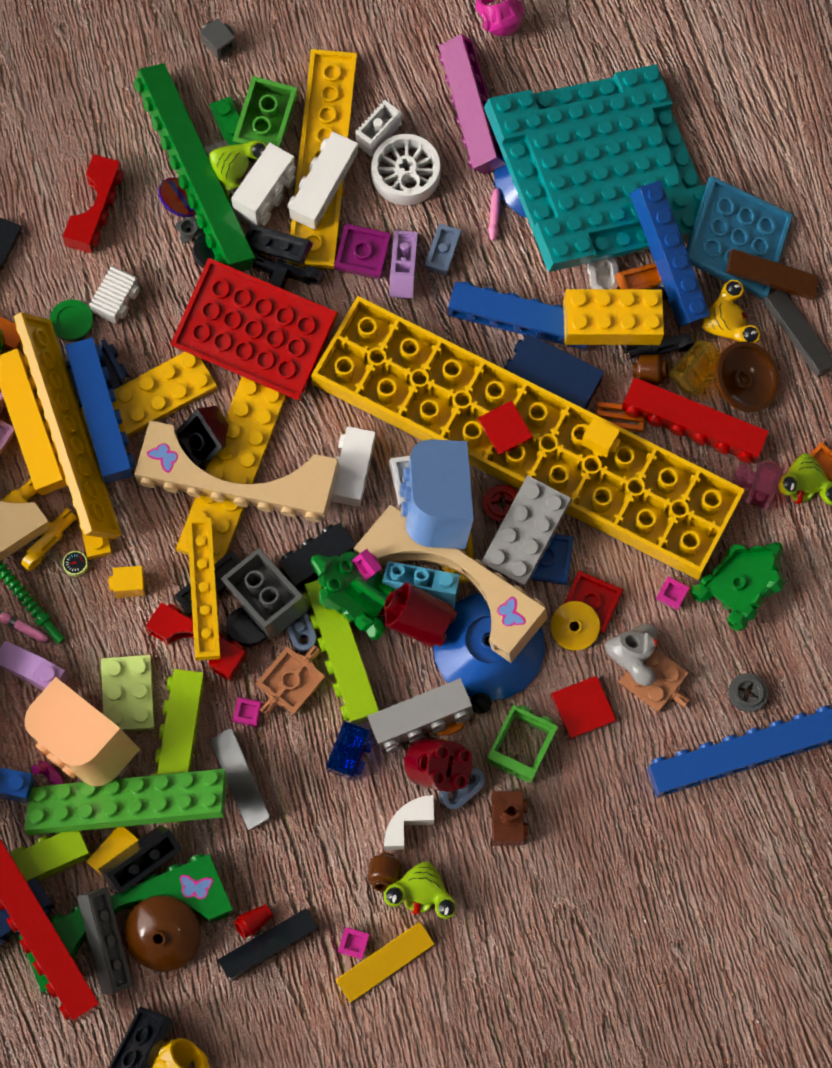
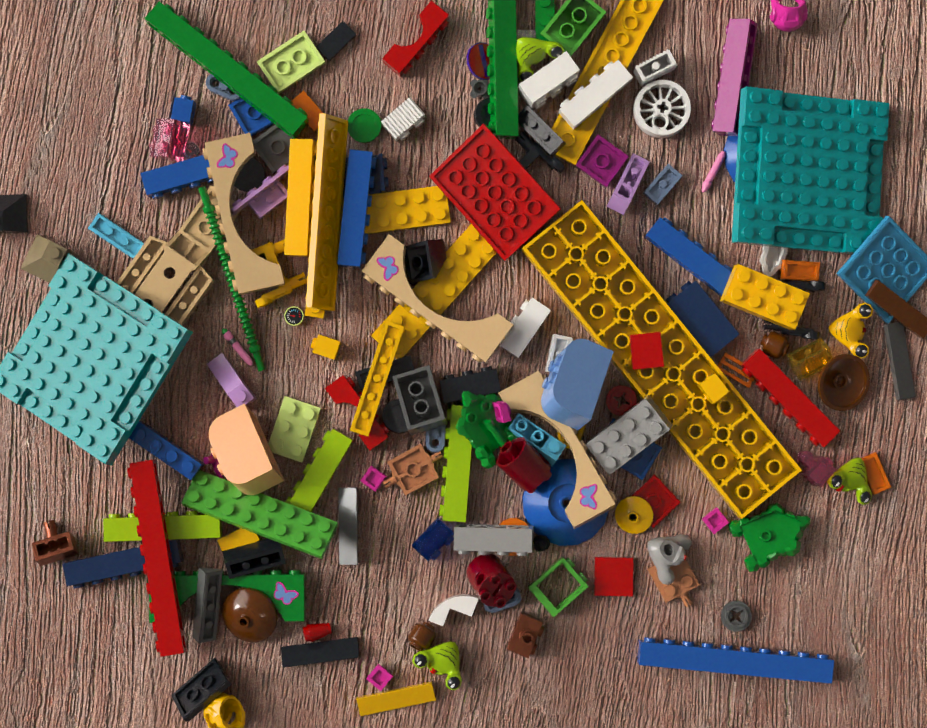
camera: 20 degrees right, 15 degrees up
blue brick [630,180,710,327] -> none

